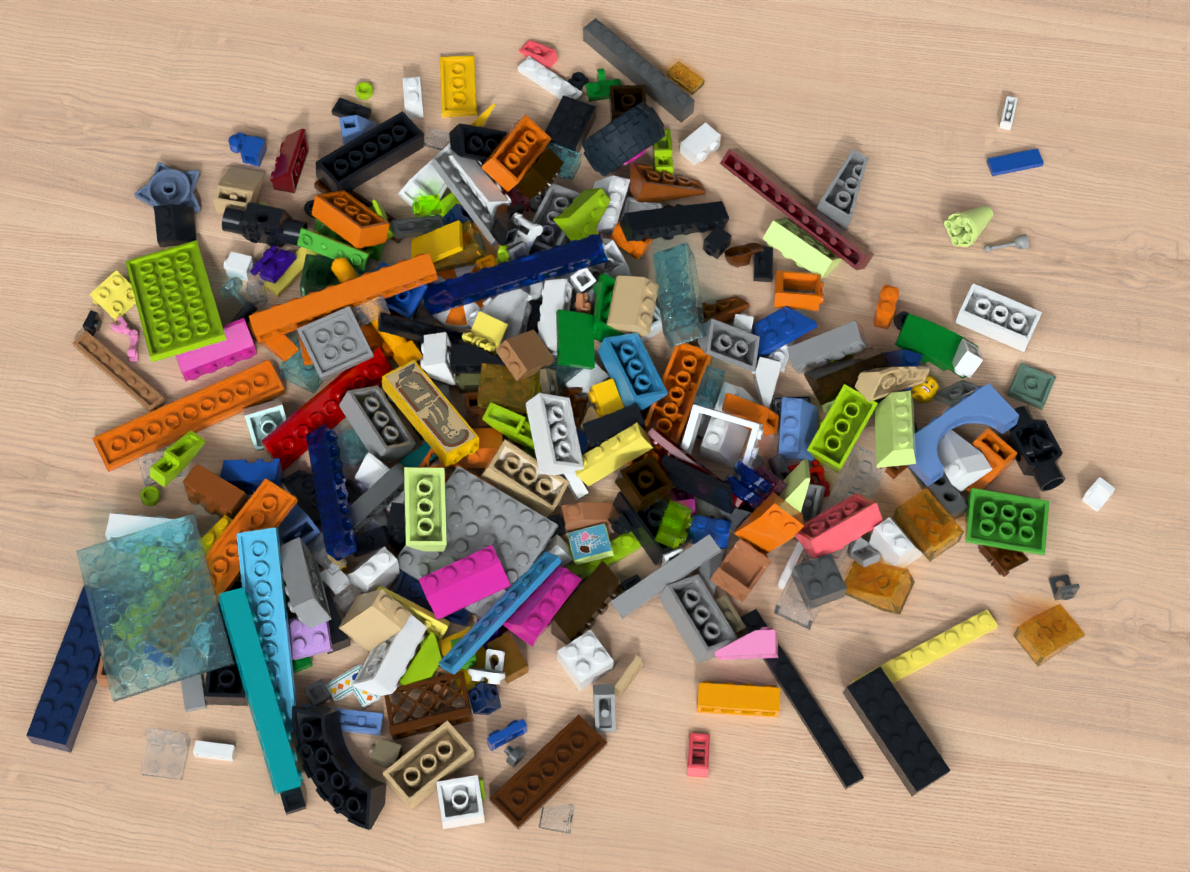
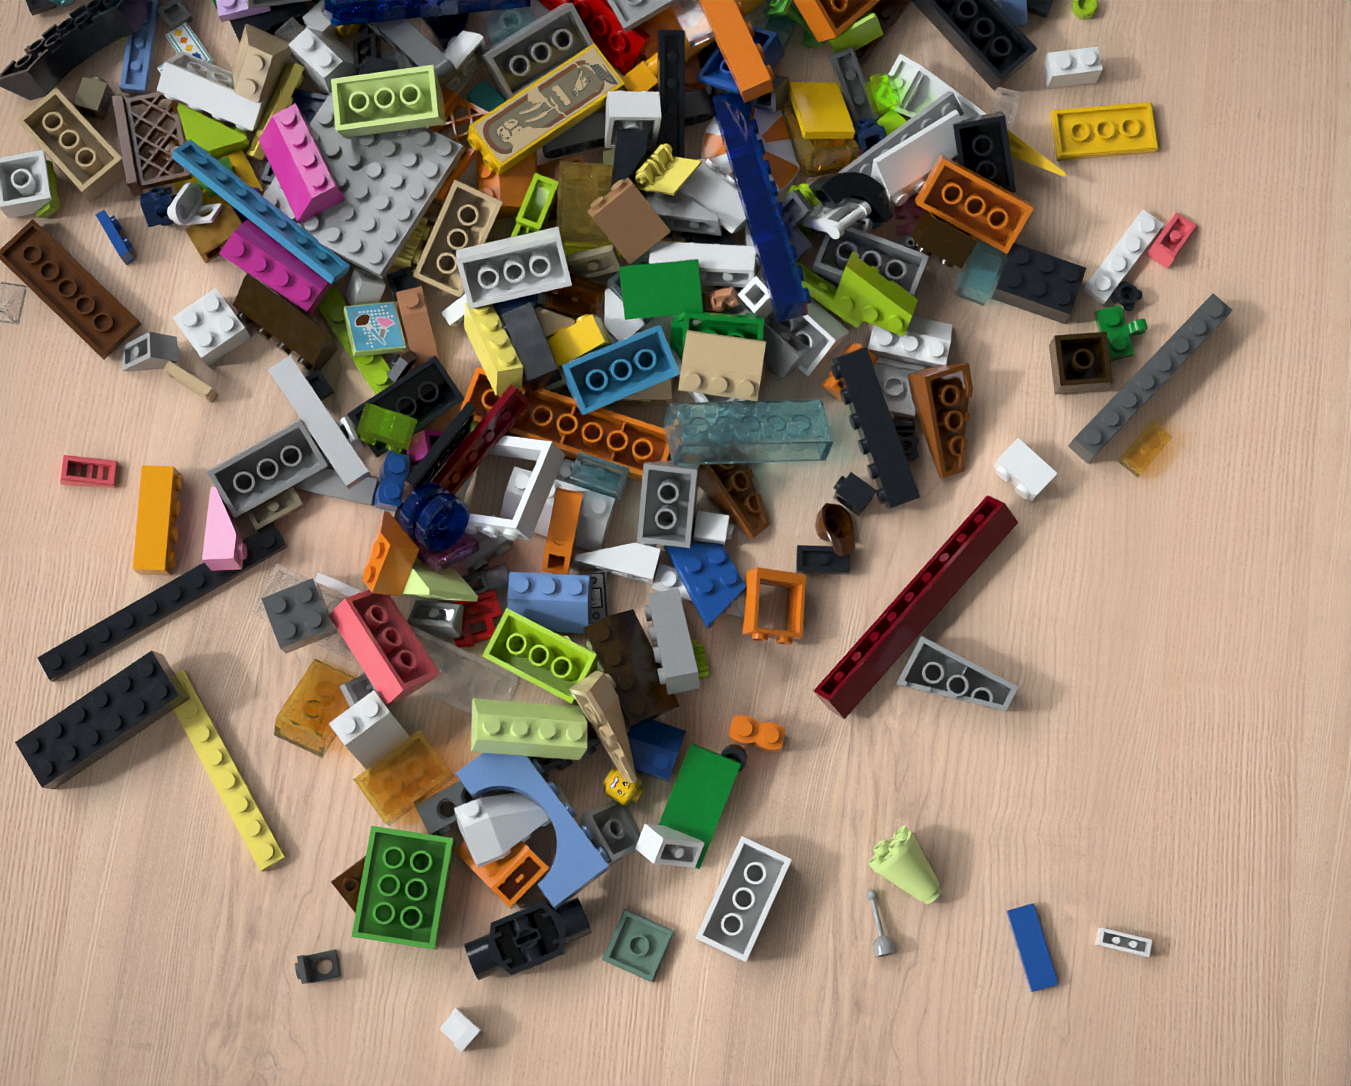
camera: 90 degrees right, 15 degrees up
light orange plate [475,254,501,279] -> none
dark grey tile [504,746,526,767] -> none
black wheel [582,102,665,176] -> none
dark brown brick [615,455,673,513] -> none
lime slope [653,129,673,175] -> none
nougat panel [710,539,771,603] -> none
yellowish green slope [763,218,842,279] -> none
clear yellow slope [1013,604,1085,667] -> none

